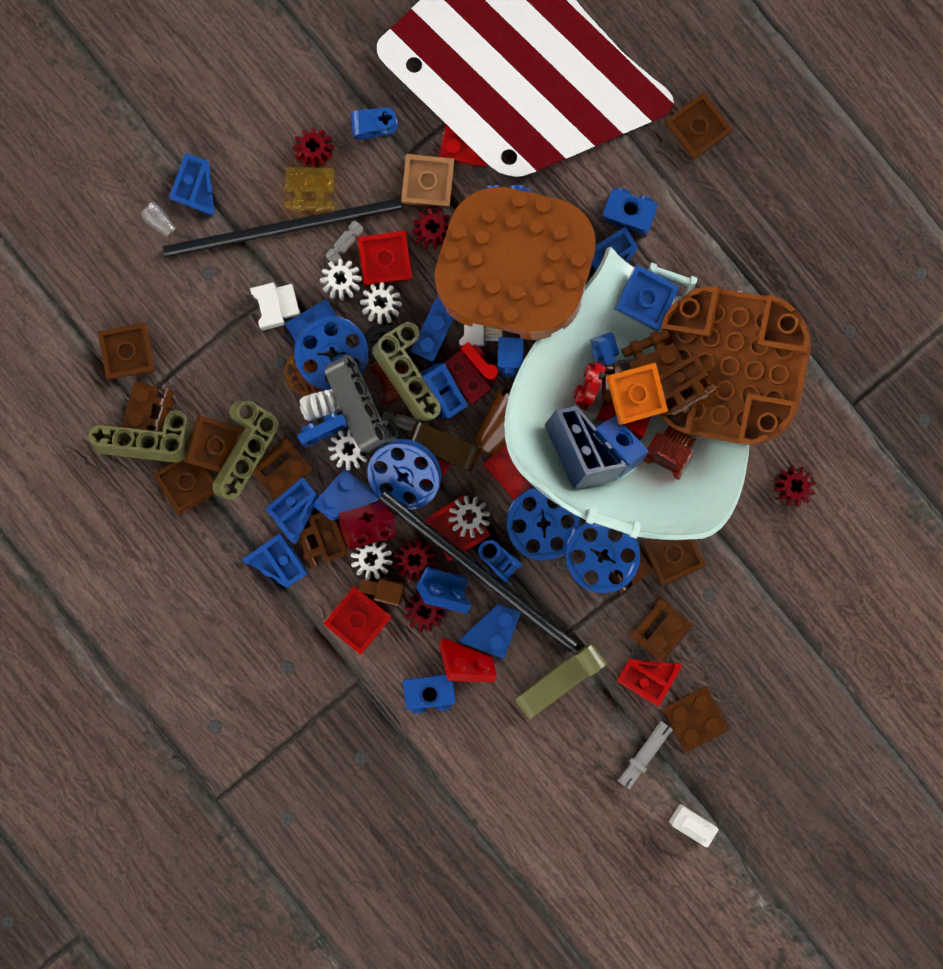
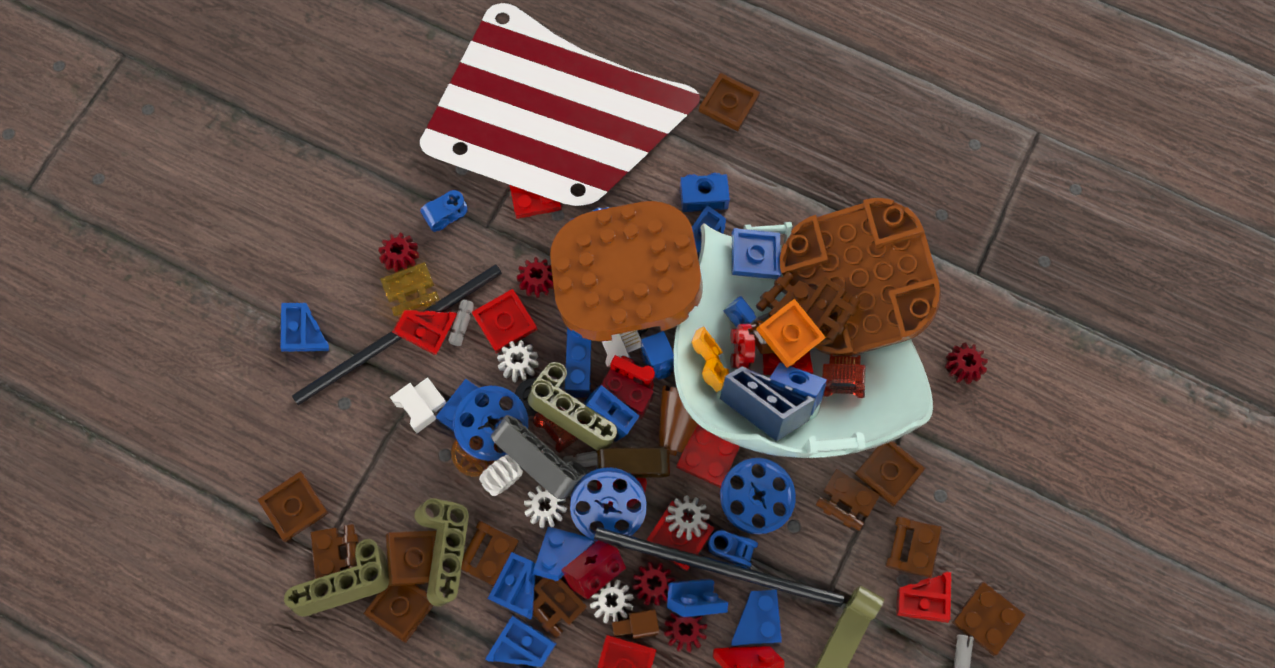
camera: 25 degrees left, 15 degrees down
clear cone [140,201,176,237] -> none
blue plate [297,413,349,448] -> none
white gear [320,259,362,301] -> none
medium nougat plate [401,154,454,208] -> none
blue wedge [566,523,640,593] -> none
none -> red wing [392,310,457,355]
none -> light orange plate [692,326,729,393]

